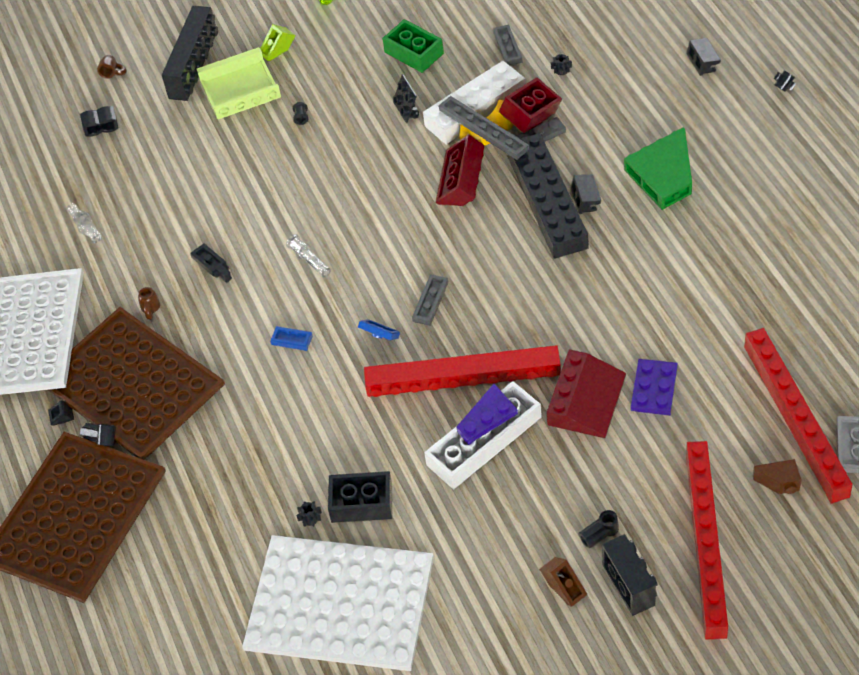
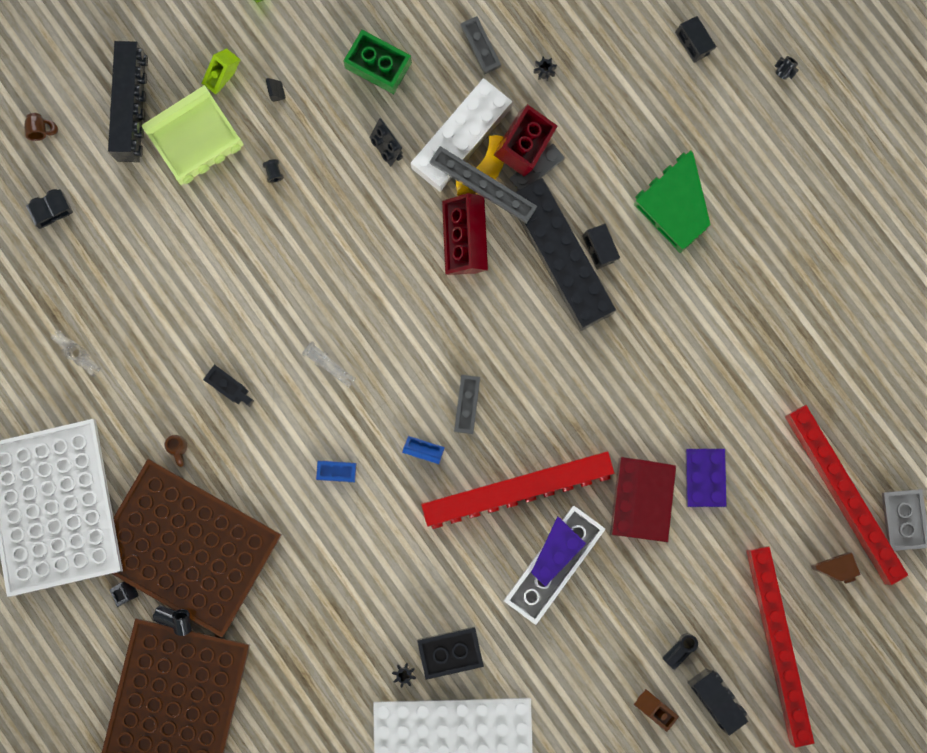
camera: 15 degrees left, 30 degrees up
none -> black slope [265,78,286,102]

